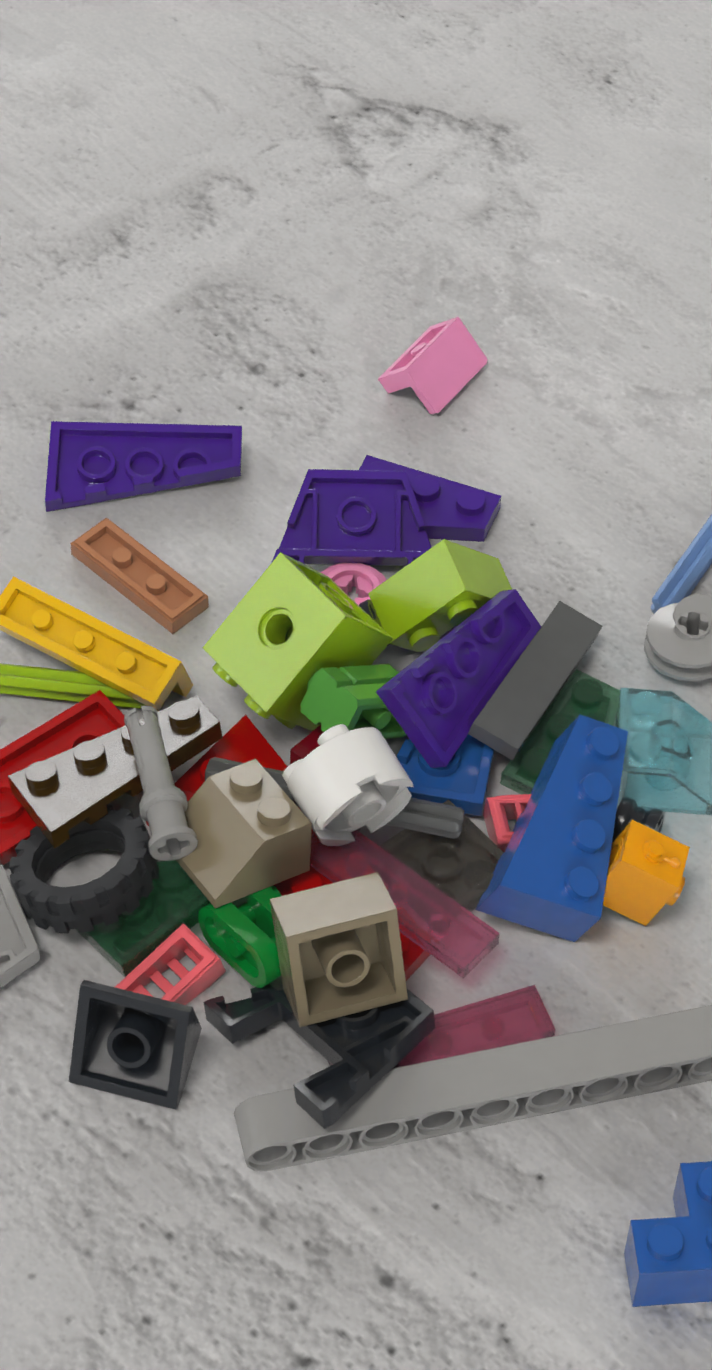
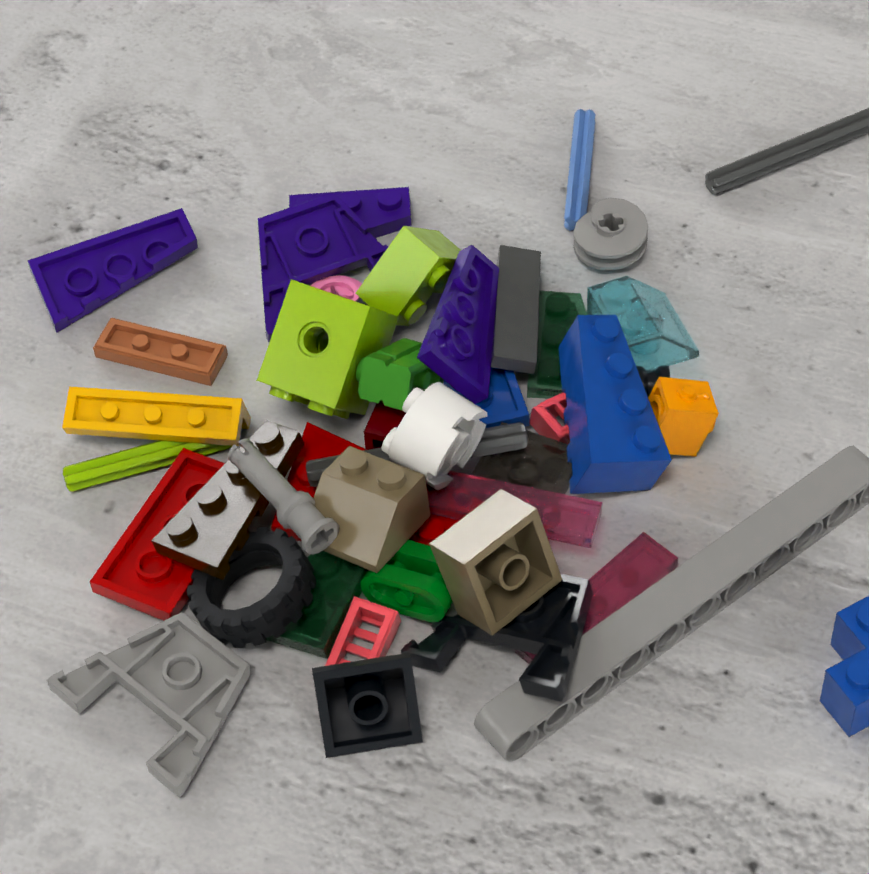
camera: 20 degrees left, 0 degrees up
bright pink panel [378,317,487,414] -> none

